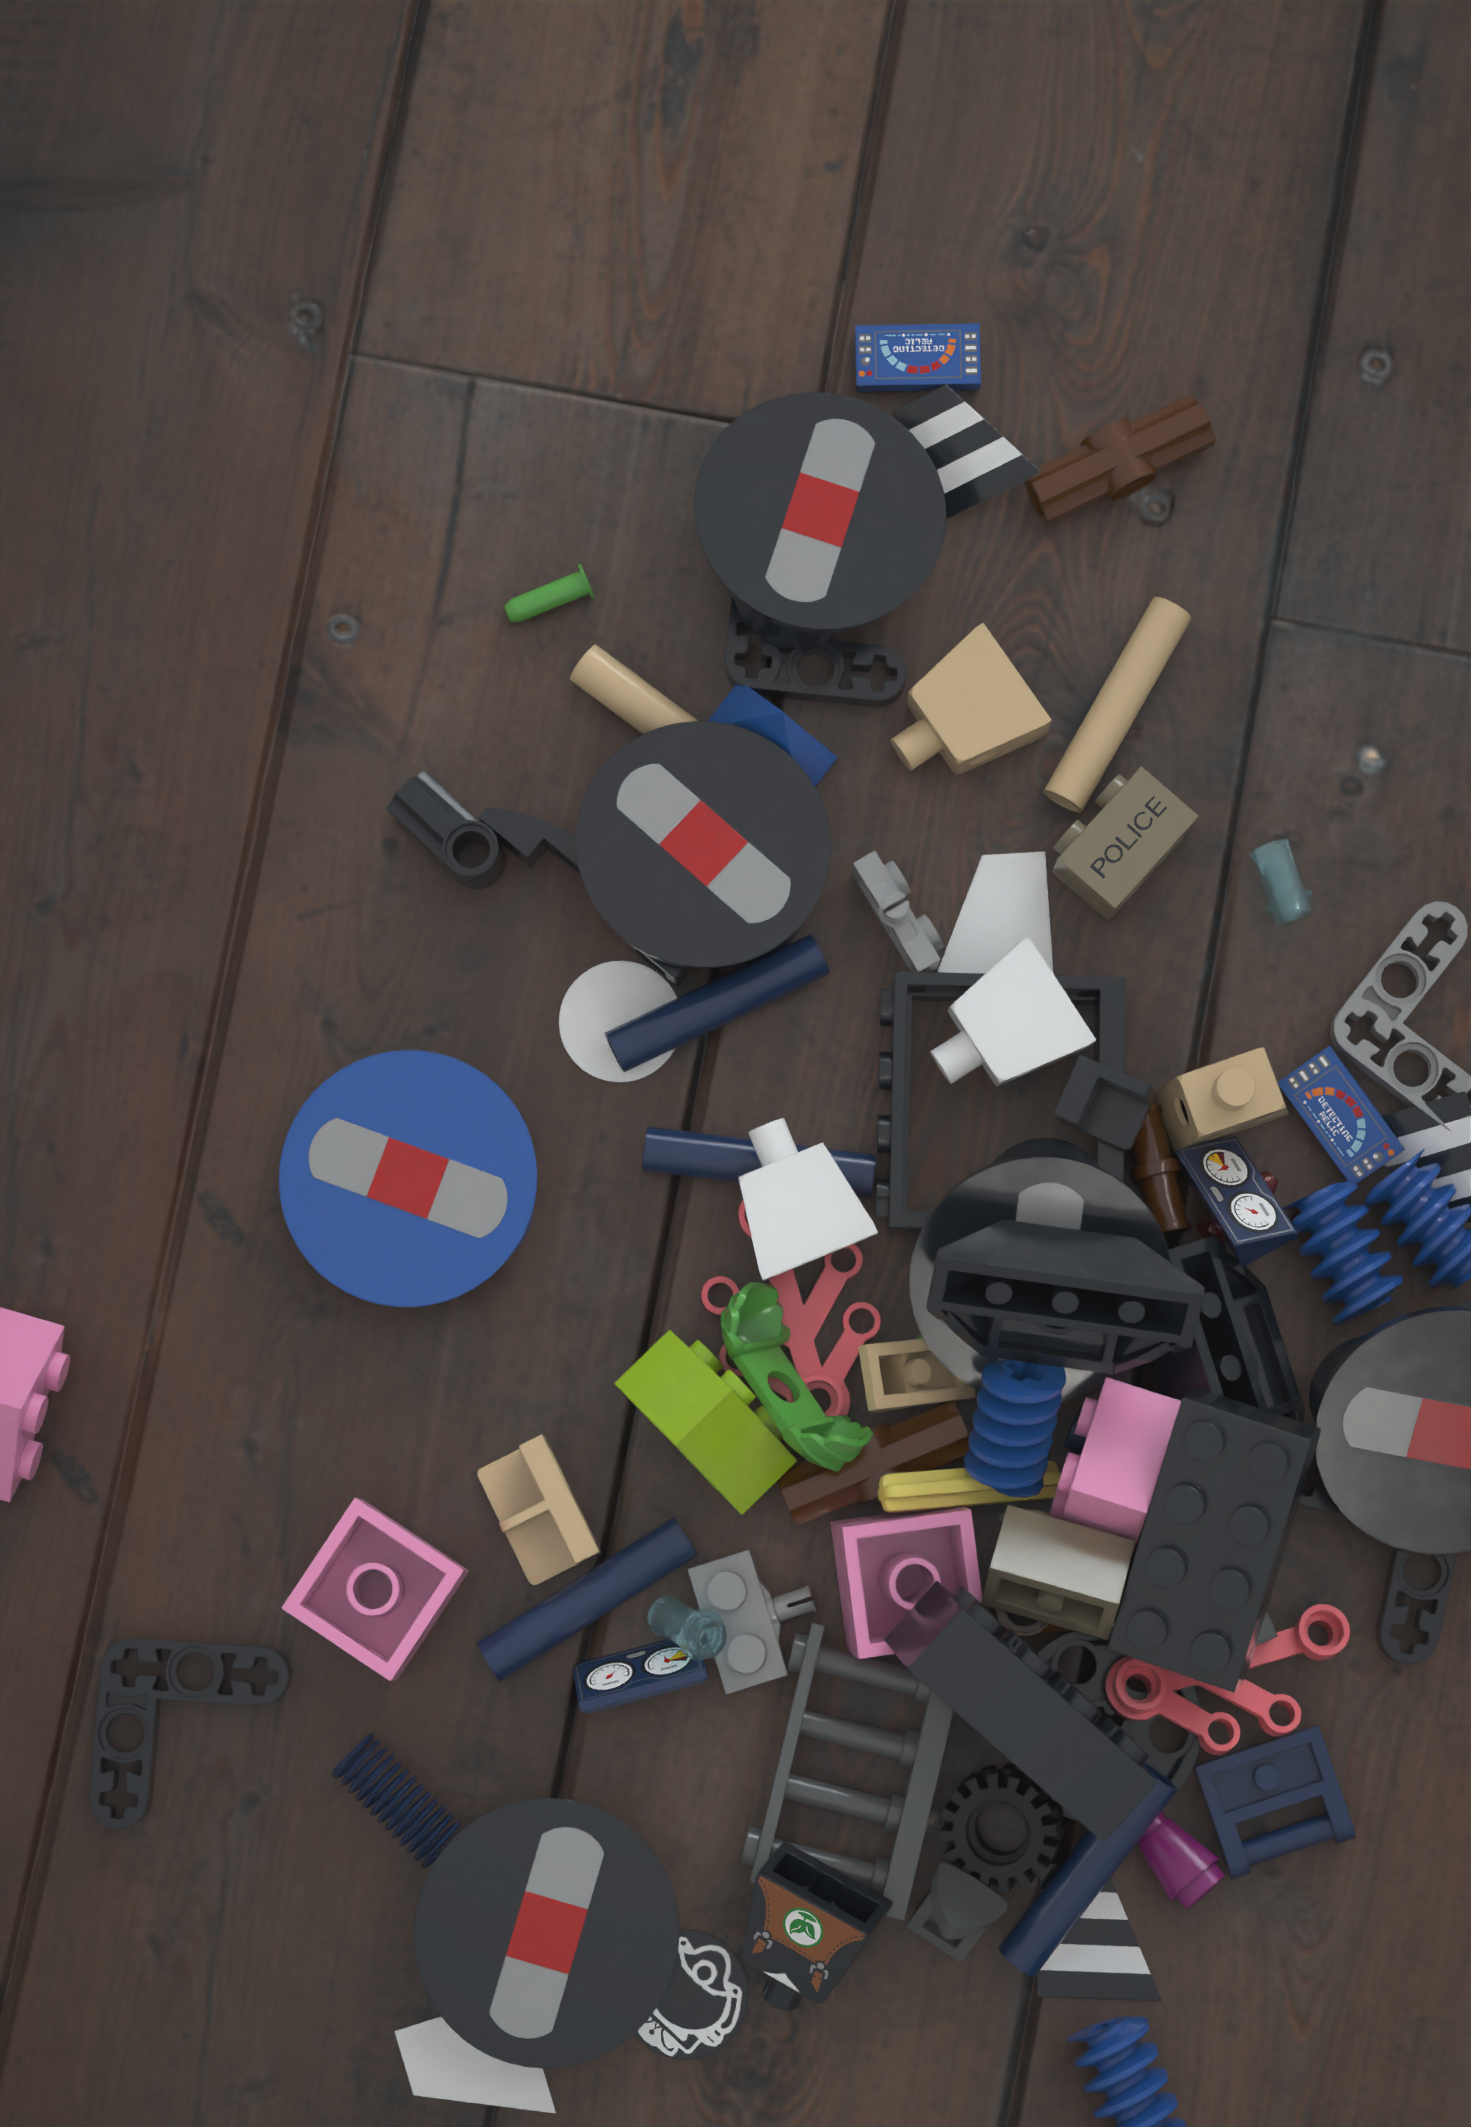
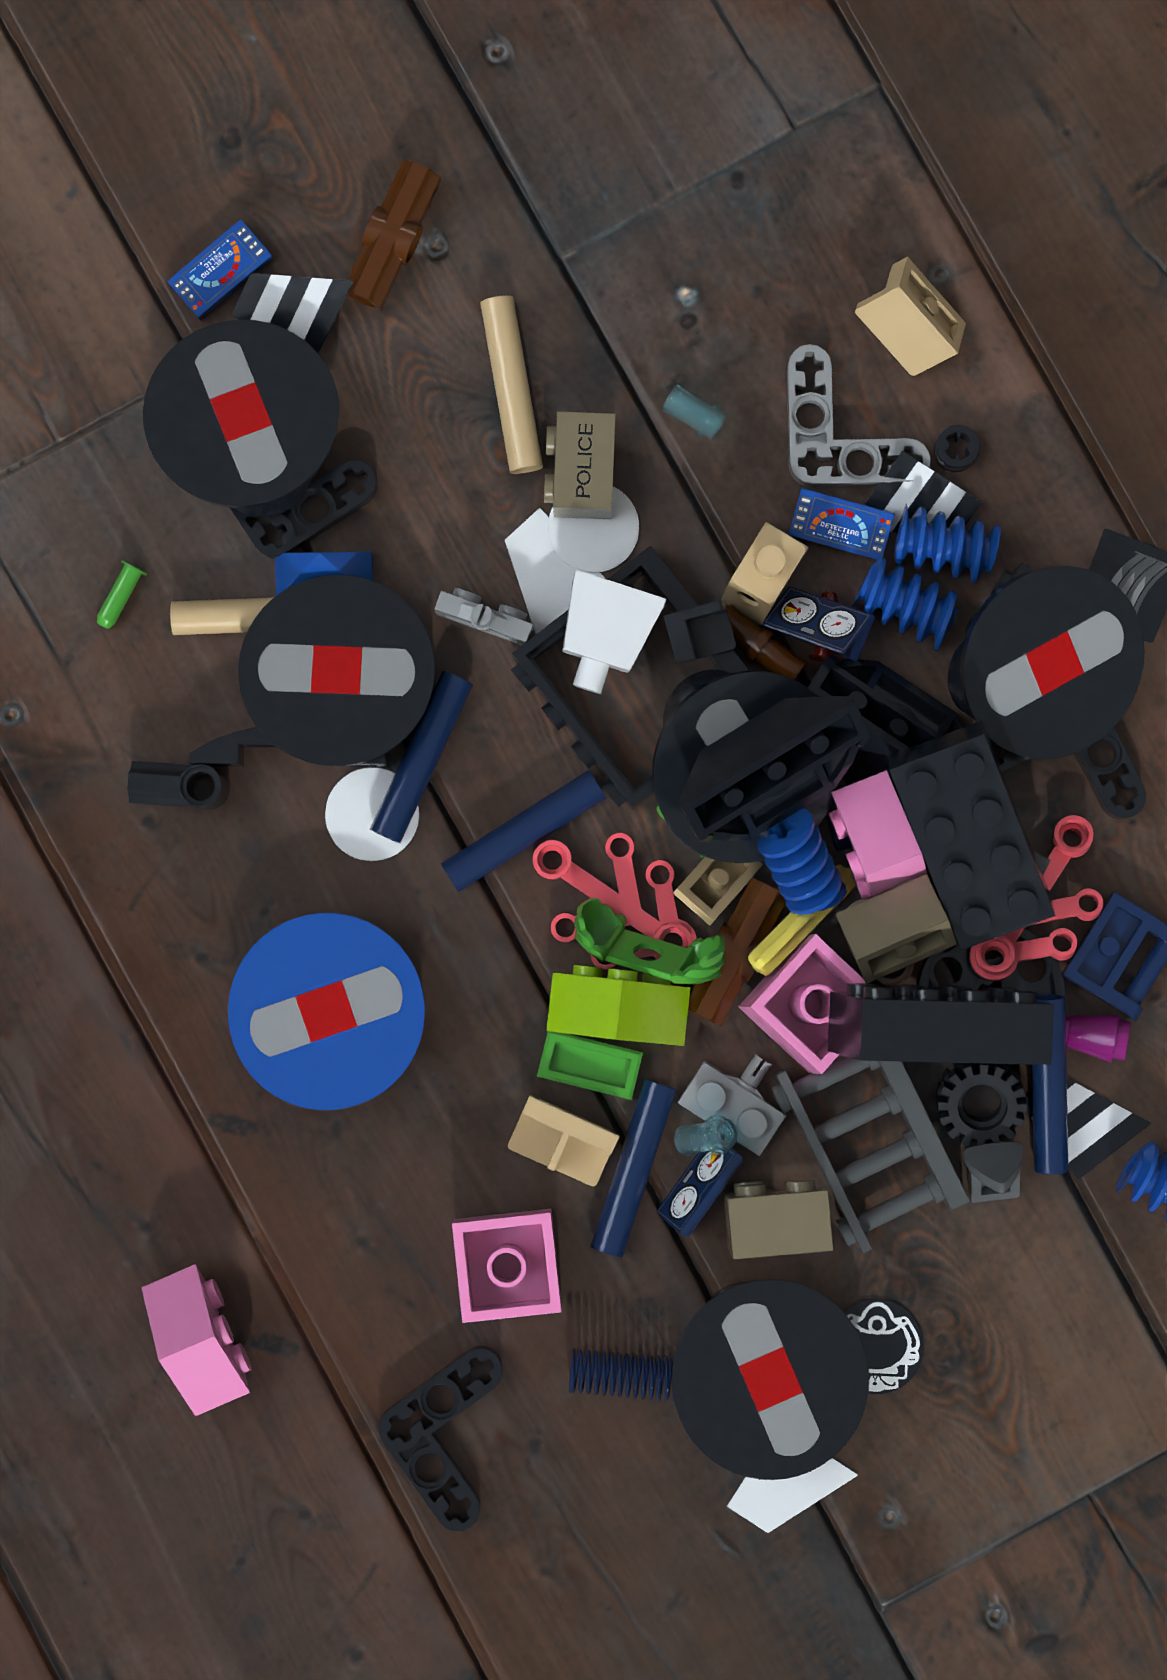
camera: 40 degrees left, 5 degrees up
white torso [738,1118,878,1281] -> none
torso [741,1841,894,2010] -> none
tan torso [890,623,1052,775] -> none
none -> bright green tile [537,1031,643,1100]
none -> white sticker [548,487,639,573]
none -> dark tan brick [723,1179,833,1259]

